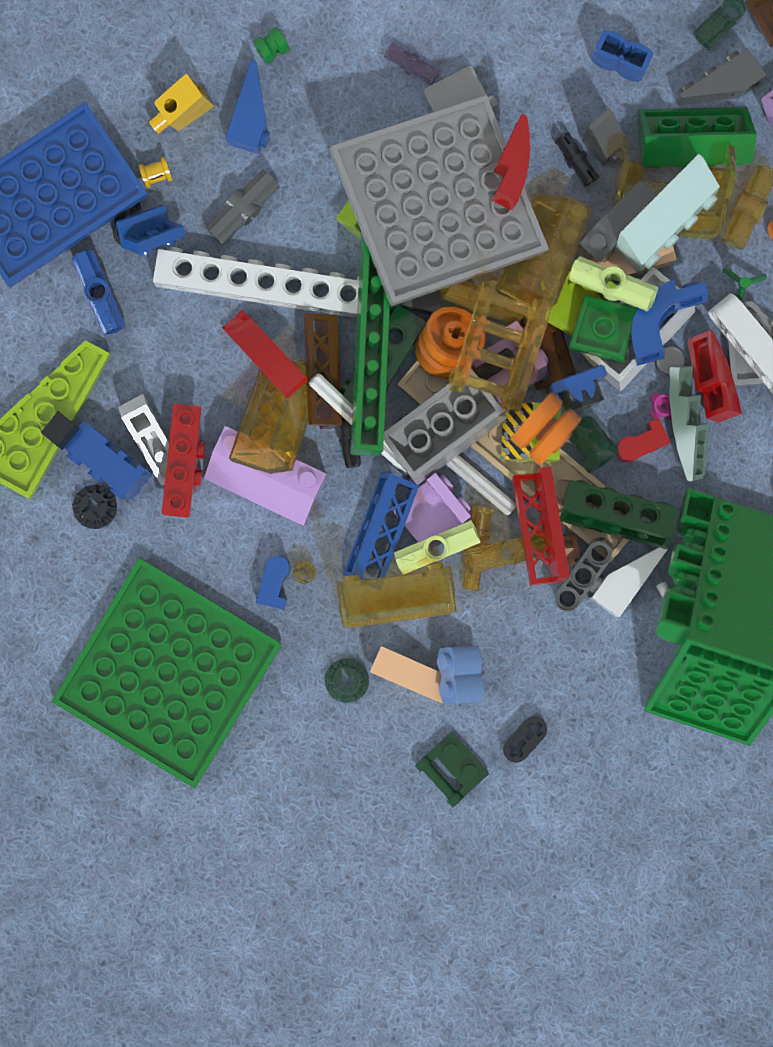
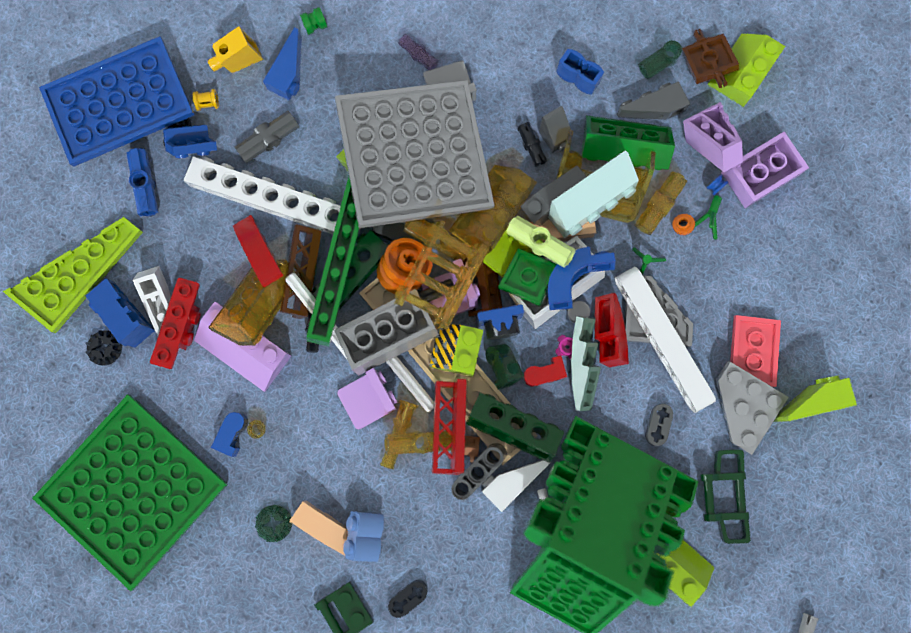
camera: 15 degrees right, 5 degrees down
black tile [41,411,80,450] -> none
clear yellow windscreen [336,563,458,629] -> none
blue fence [343,472,419,589] -> none
yellowish green piece [394,520,481,575] -> none
red slope [492,114,530,211] -> none
orange wheel [510,392,582,466] -> none

